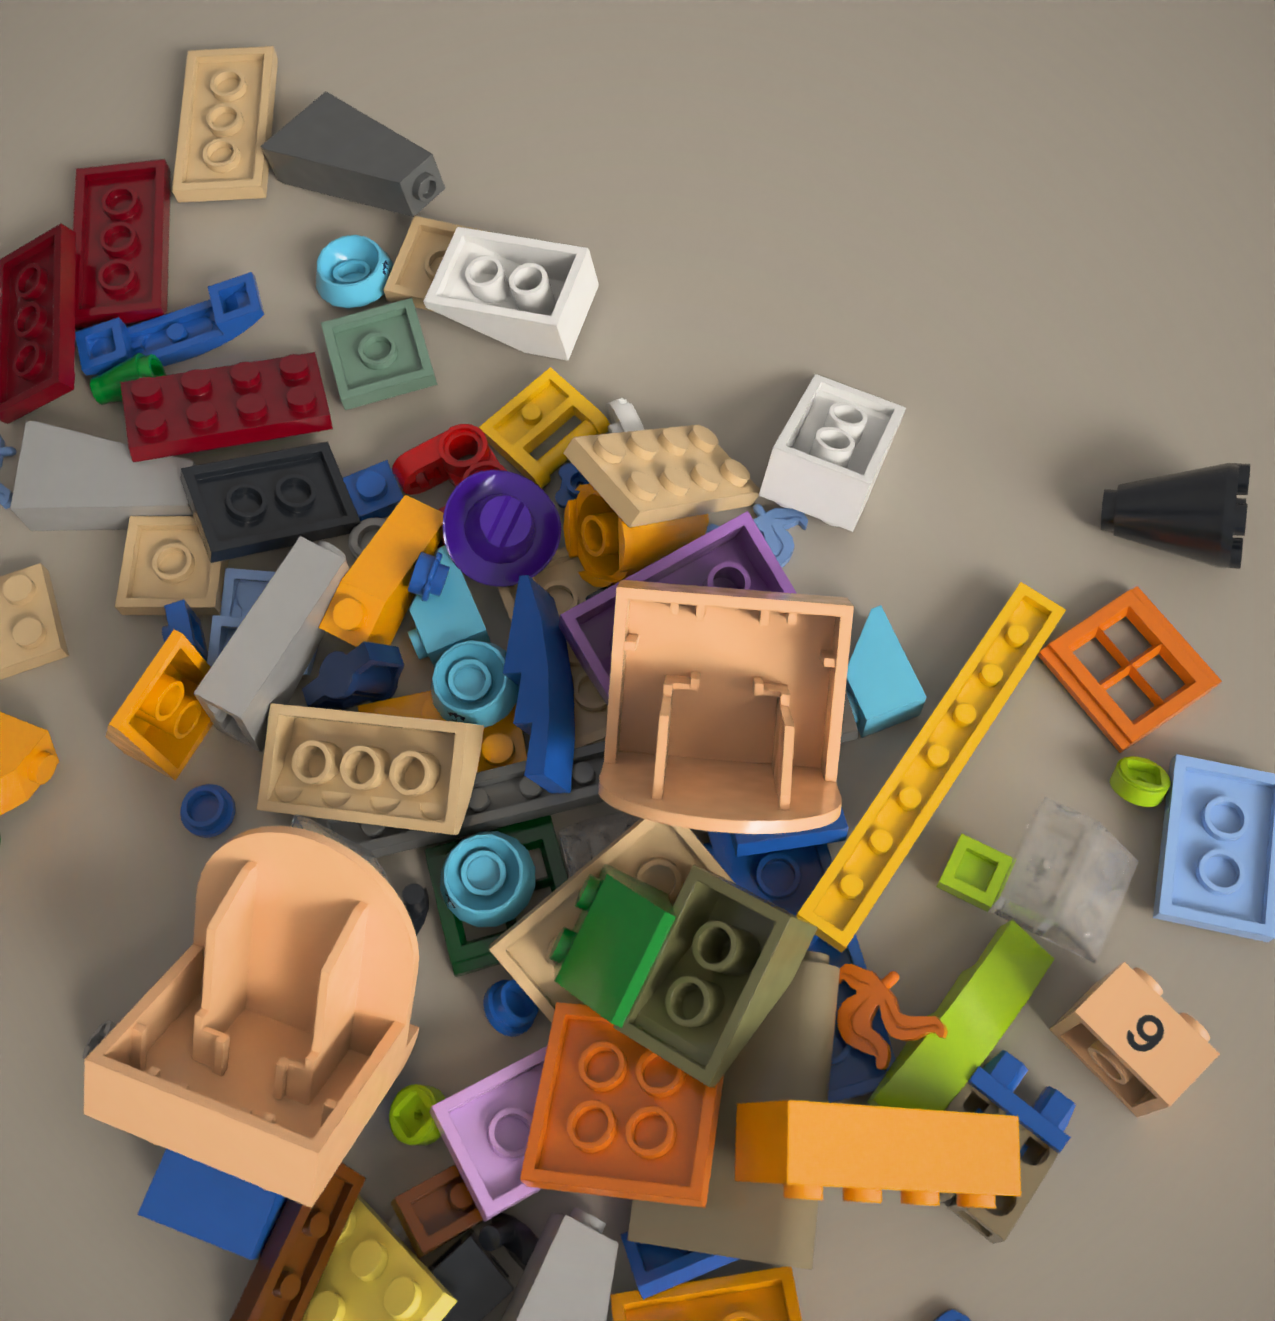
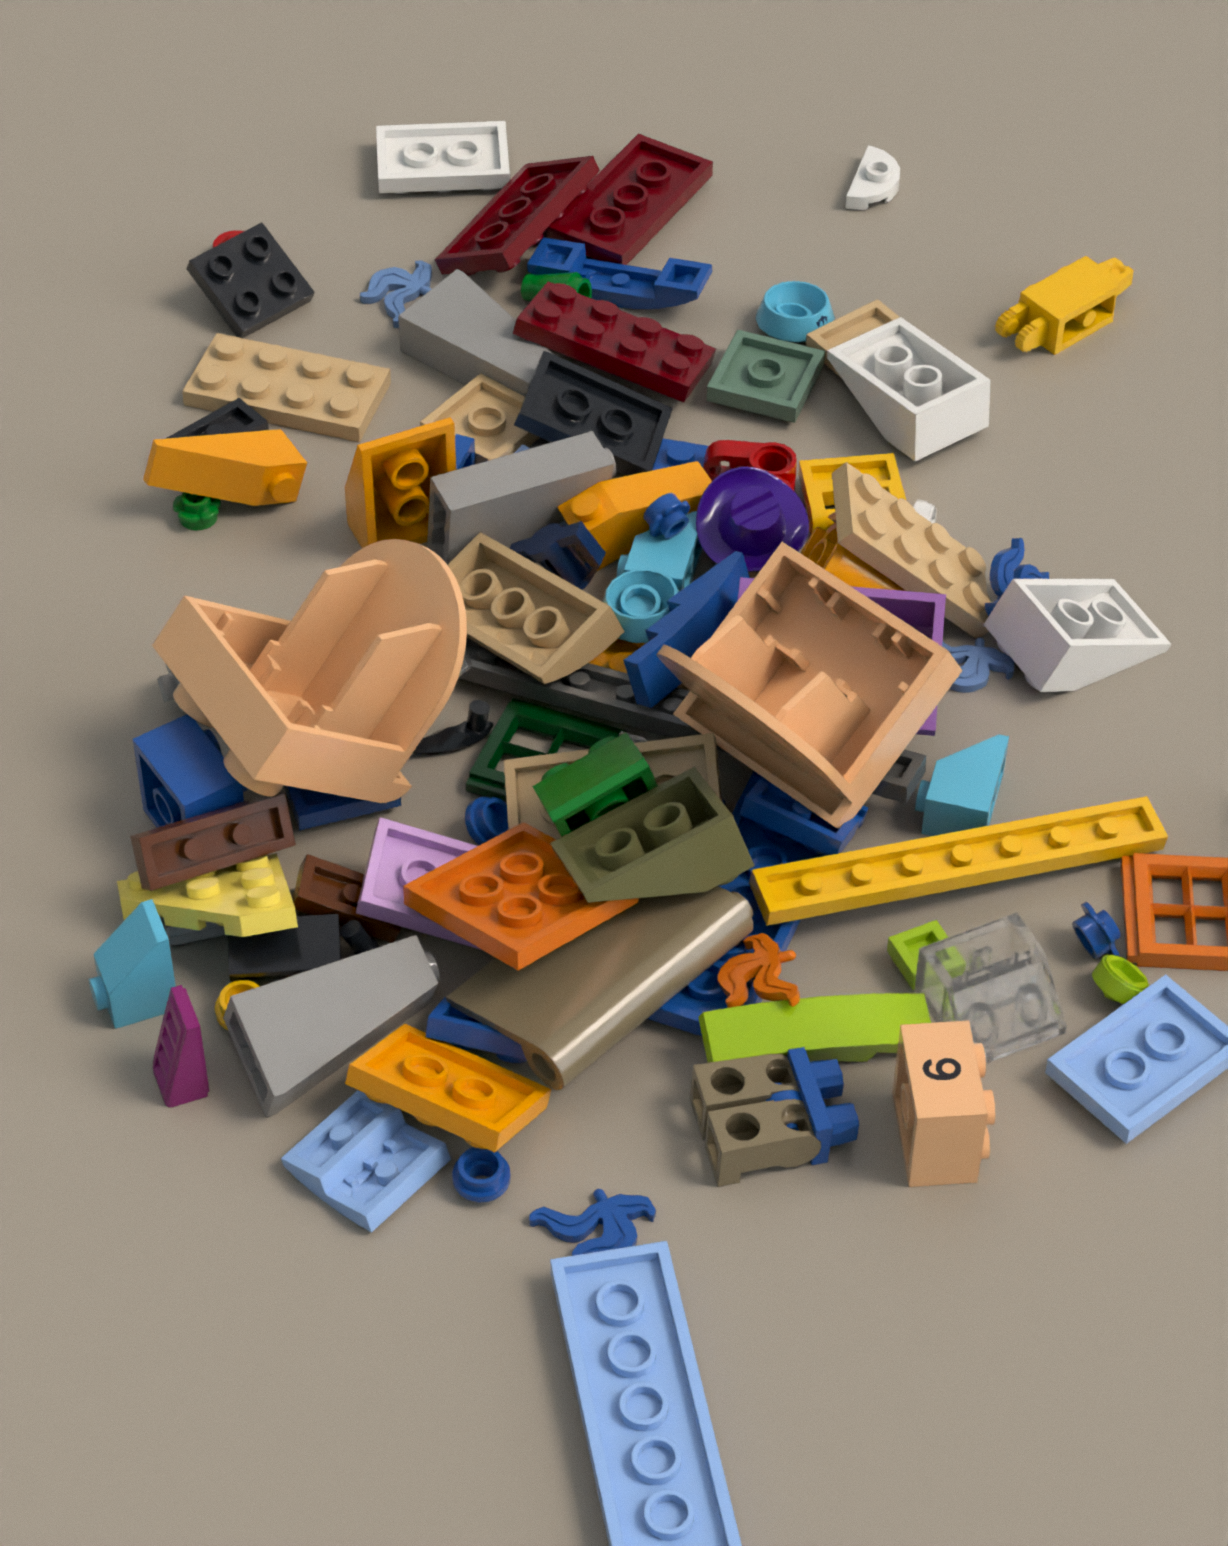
camera: 30 degrees right, 20 degrees down
tan plate [172,46,278,203] -> none
dark grey slope [261,91,446,217] -> none
lime tile [389,1084,446,1146] -> none
medium azure hat [440,831,535,927] -> none
light orange wedge [735,1100,1021,1209] -> none
none -> white plate [845,145,900,210]
none -> blue piece [985,538,1049,617]
none -> yellow hinge [994,256,1134,355]
none -> blue plate [1072,901,1121,959]

